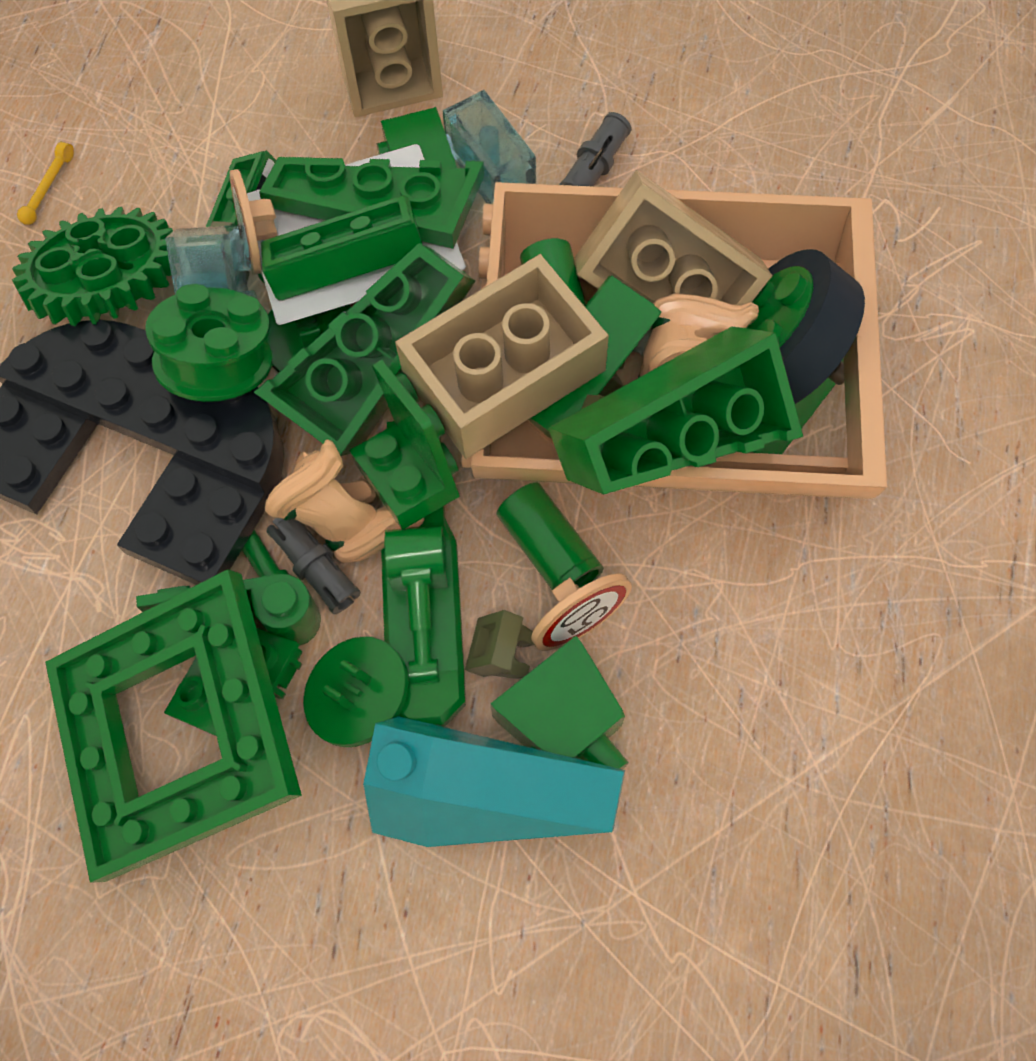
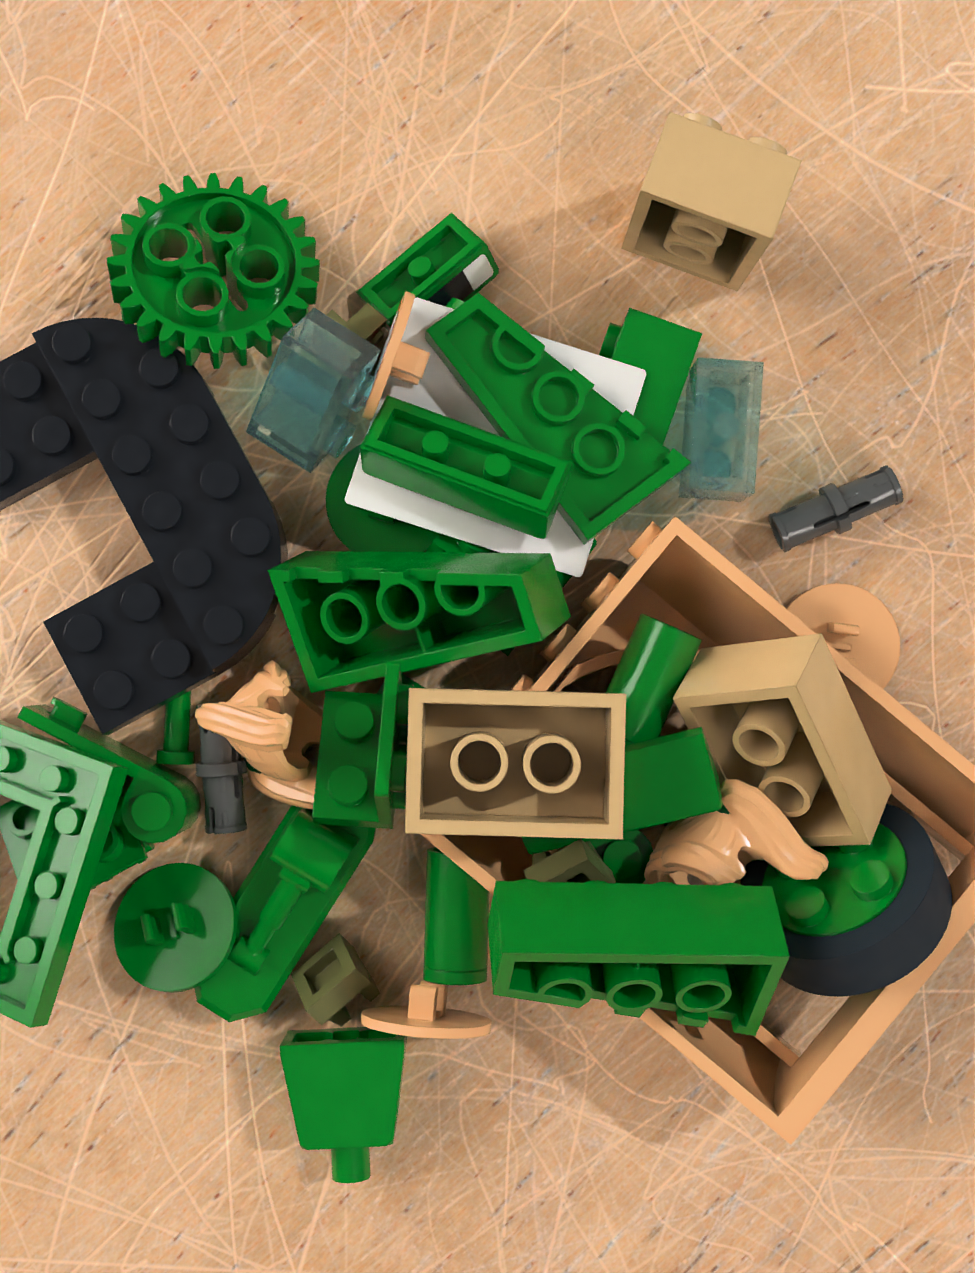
camera: 25 degrees right, 20 degrees up
yellow hinge [17,141,74,225] -> none
green wheel [145,284,273,401] -> none
teal wedge [363,716,625,847] -> none

